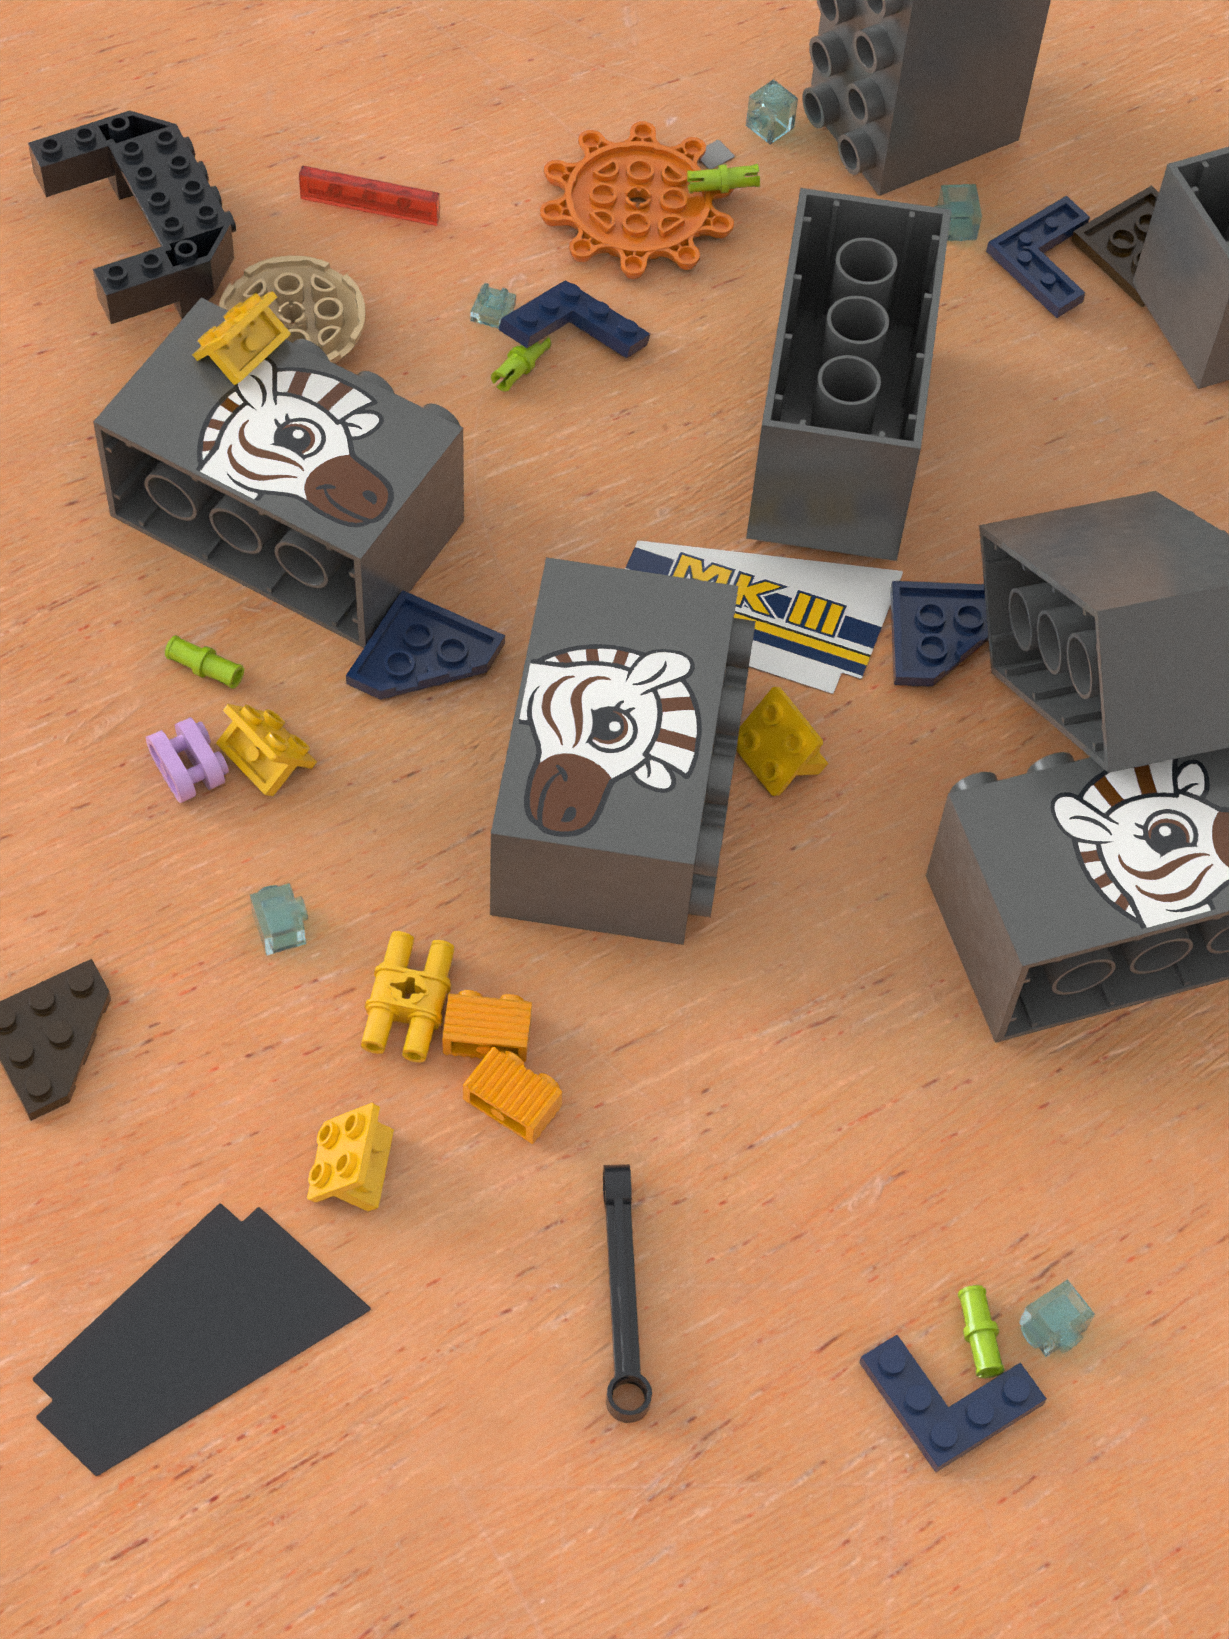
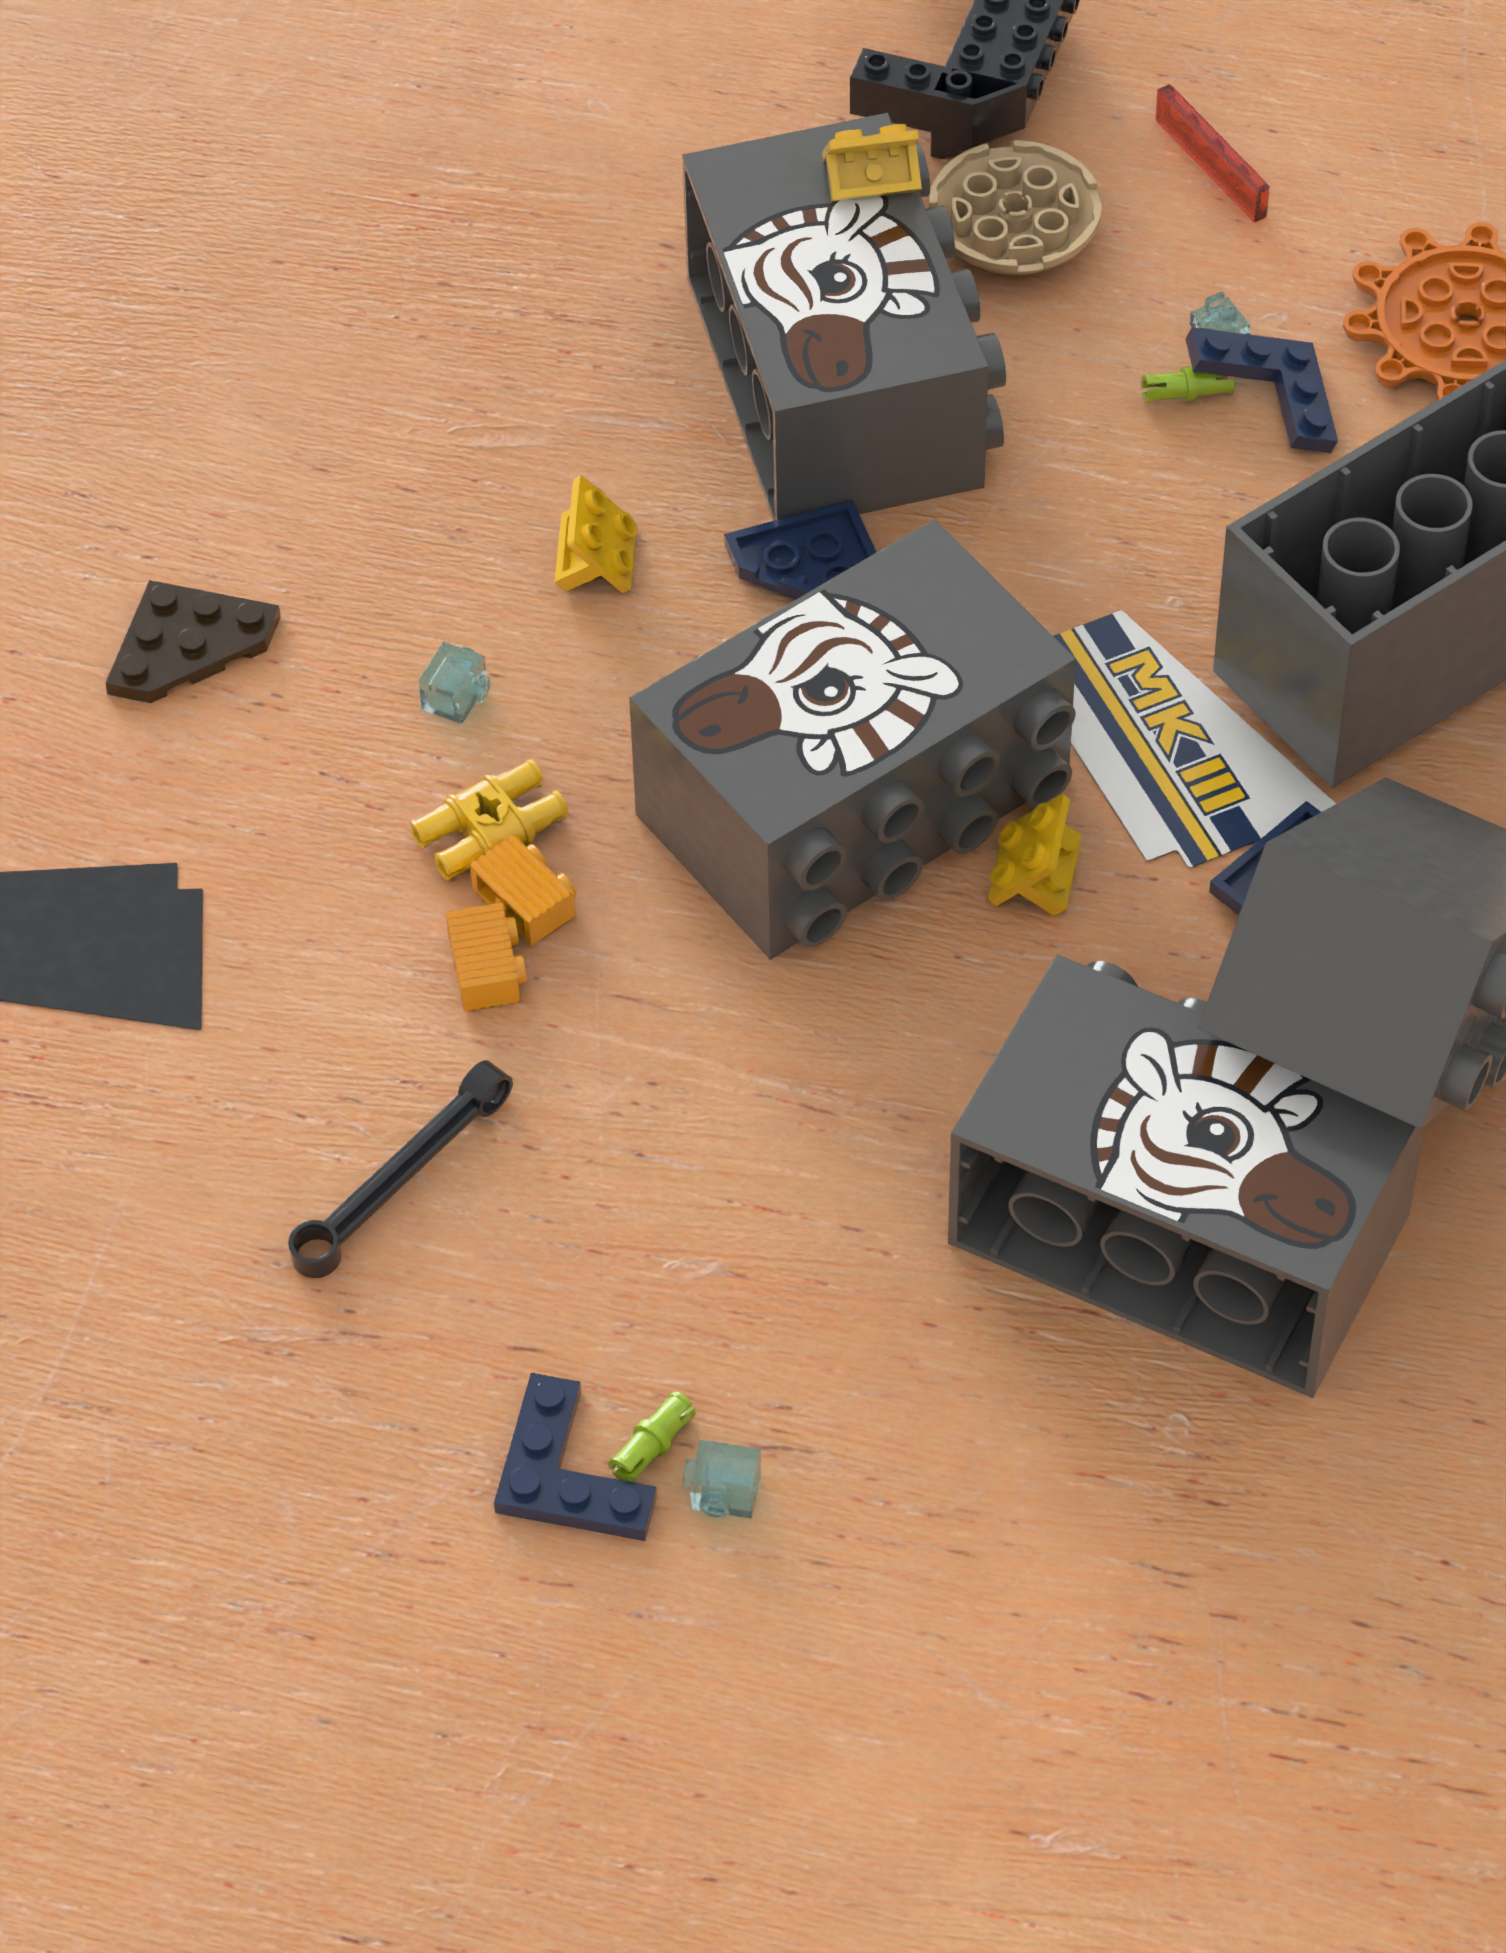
camera: 50 degrees right, 5 degrees down
lavender brick [146,717,229,803] -> none
lime pin [164,635,245,689] -> none
yellow bracket [307,1103,394,1212] -> none

